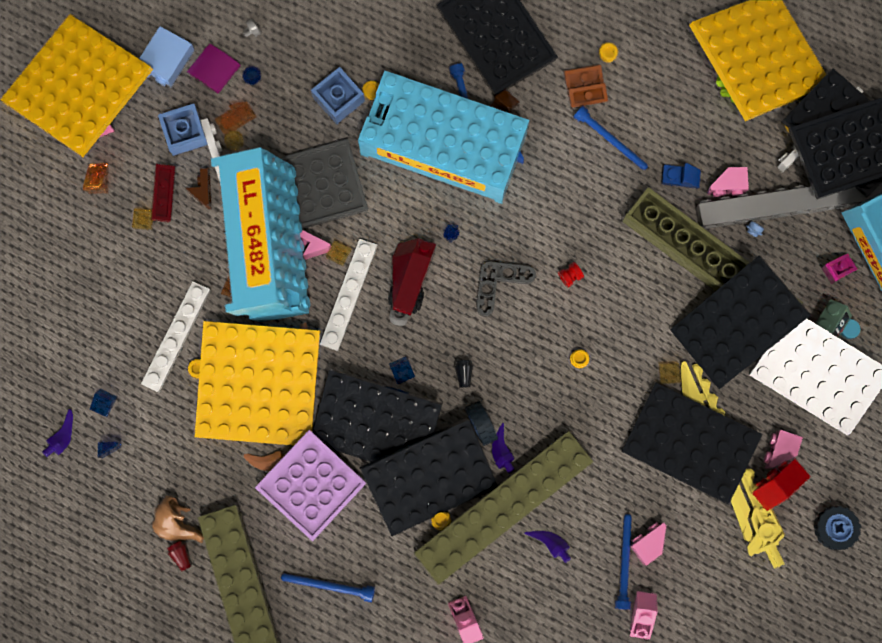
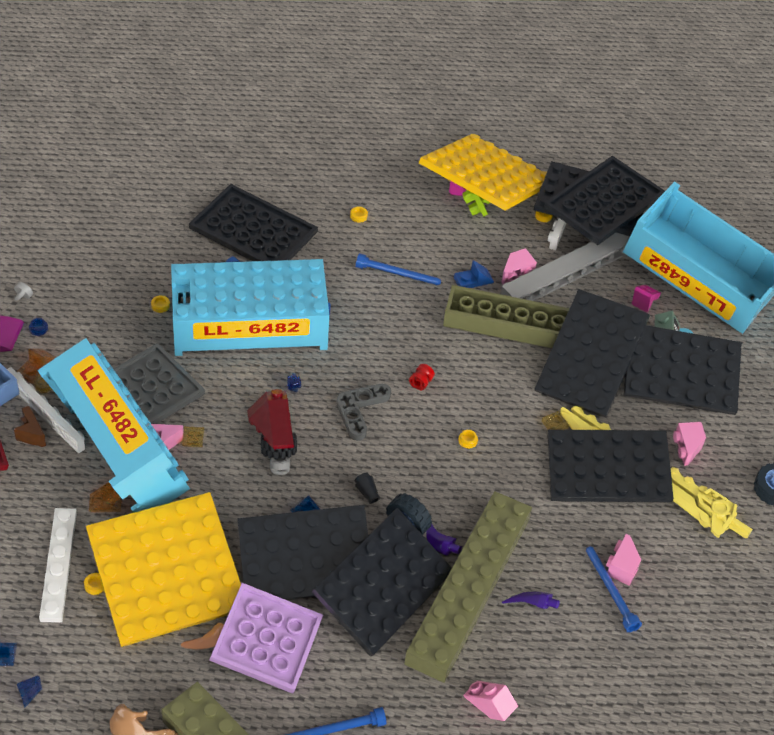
camera: 30 degrees left, 30 degrees down
medium blue brick [311,67,365,124] -> none
white plate [320,239,377,351] -> none
yellow plate [431,512,451,531] -> none
dark orange slope [564,65,608,108] -> none
bright pink slope [630,591,657,639] -> none
light blue plate [746,221,764,237] -> none
red brick [752,458,811,511] -> none

